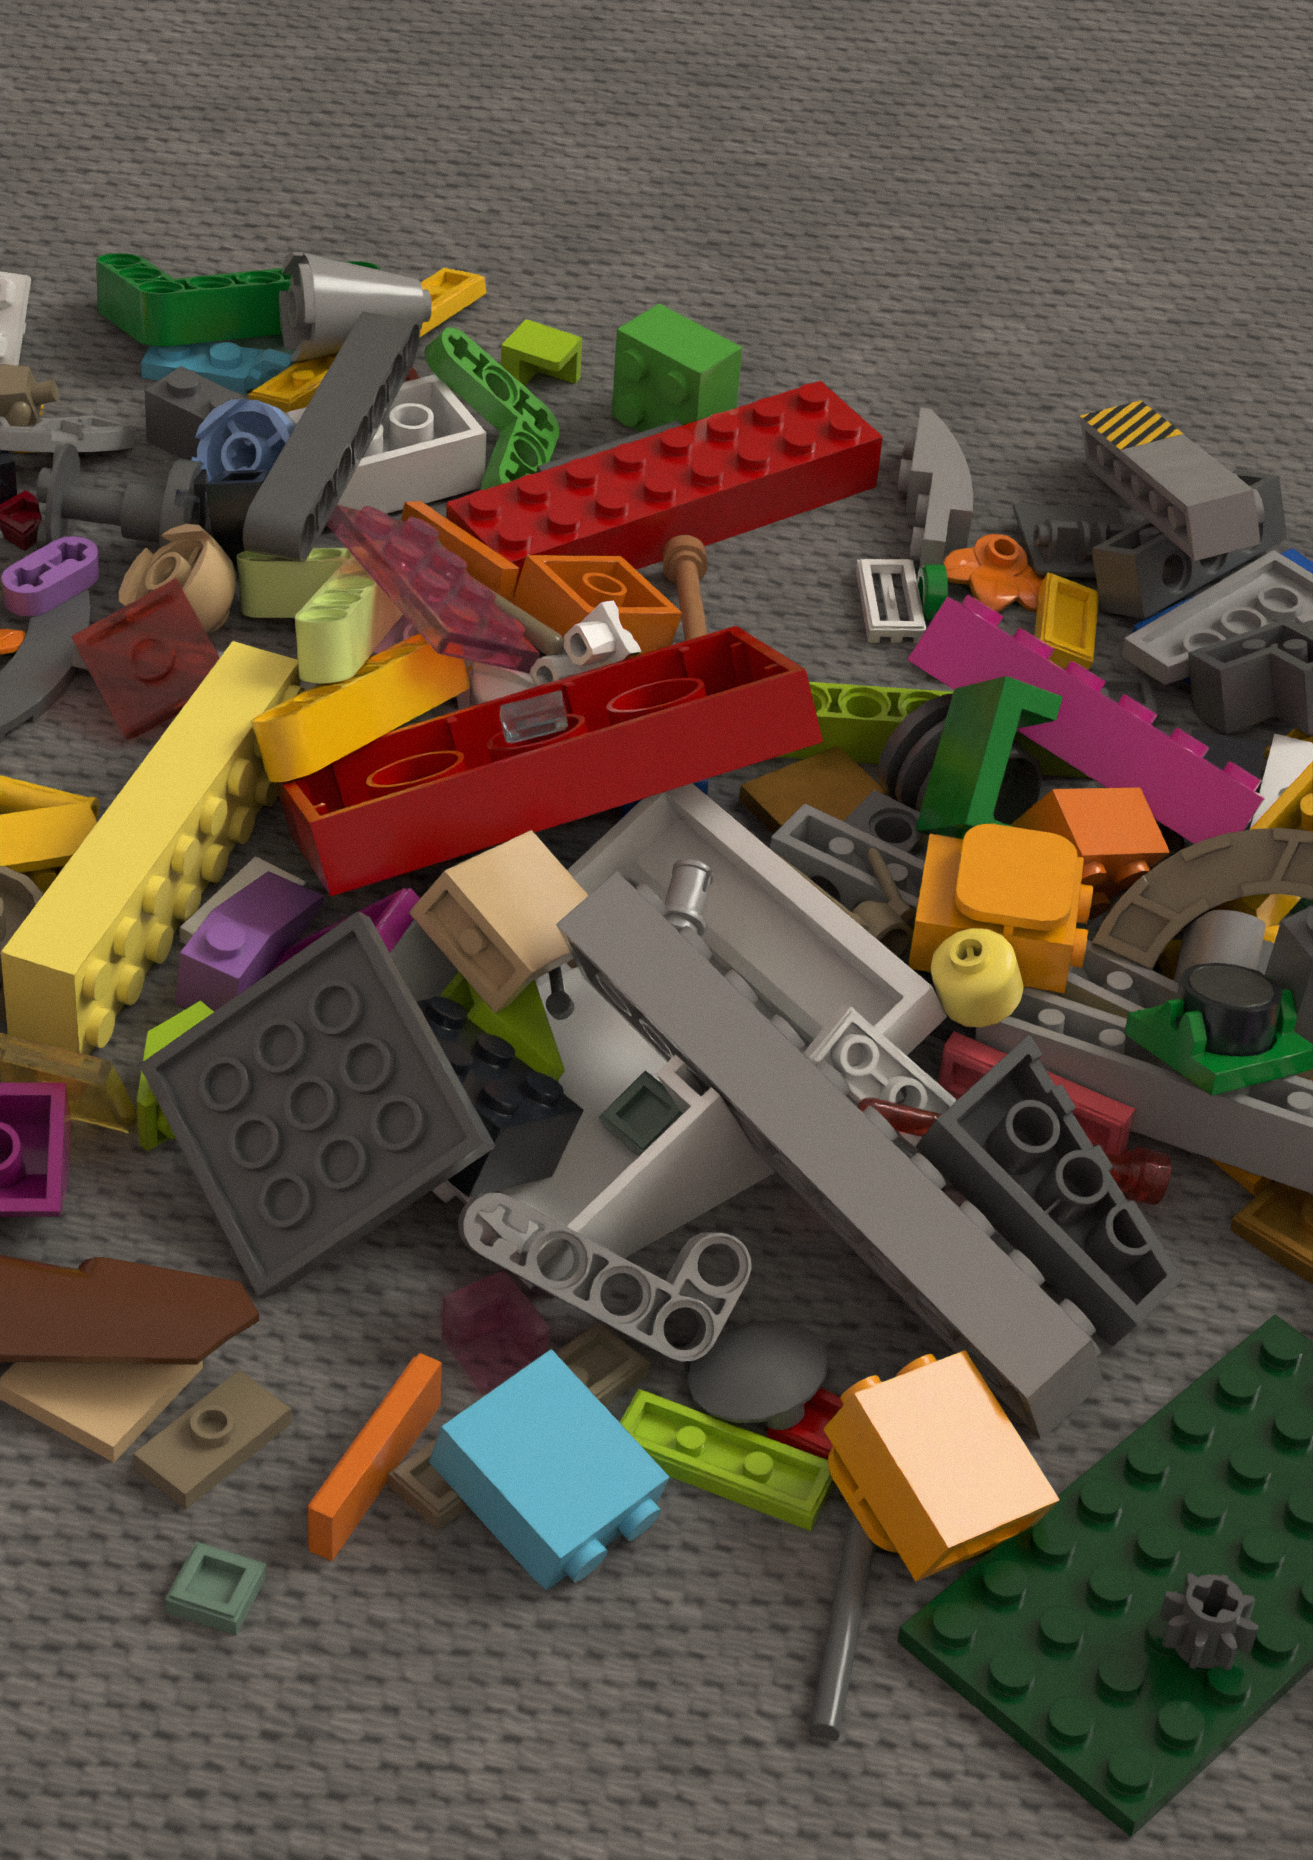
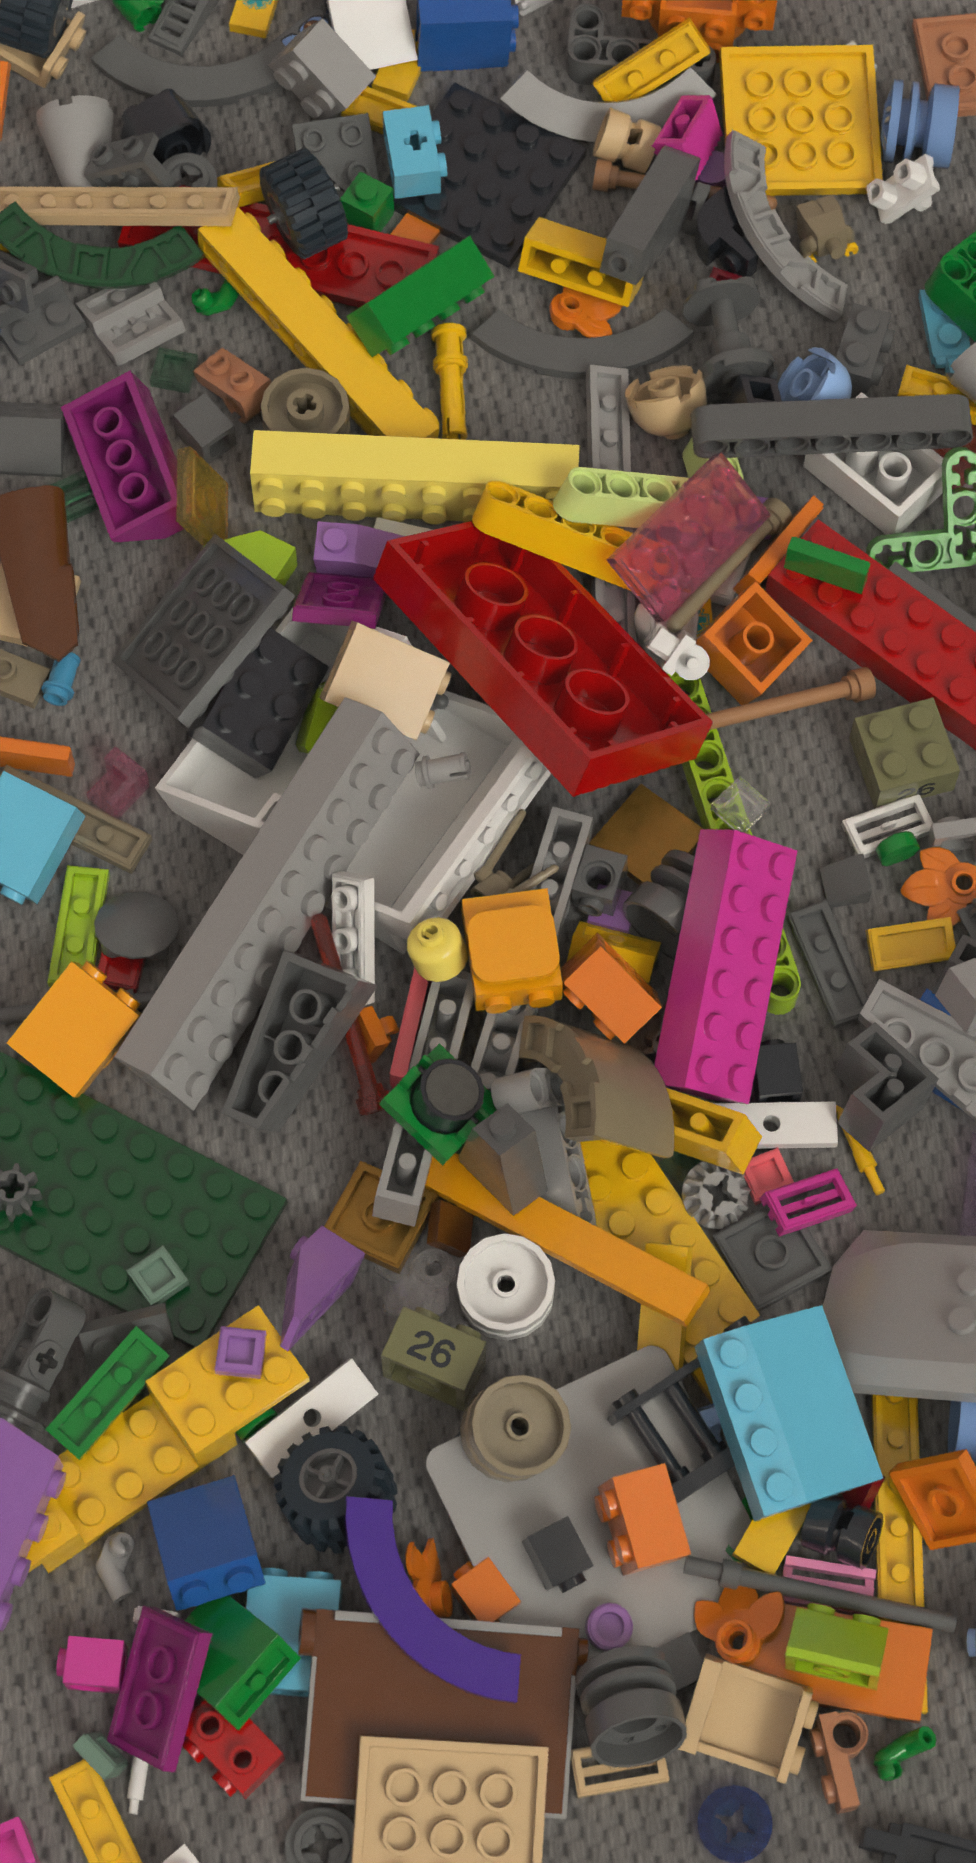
camera: 75 degrees right, 25 degrees up
medium lavender beam [1,536,100,617] -> none
clear red tile [71,578,220,740] -> none
light grey beam [458,1193,752,1362] -> none
clear light blue tile [500,690,568,744] -> none
green panel [915,676,1063,839] -> none
none -> dark azure pin [41,652,81,706]
none -> clear tile [710,776,771,833]
none -> green tile [784,536,871,595]
none -> olive brick [849,698,960,809]

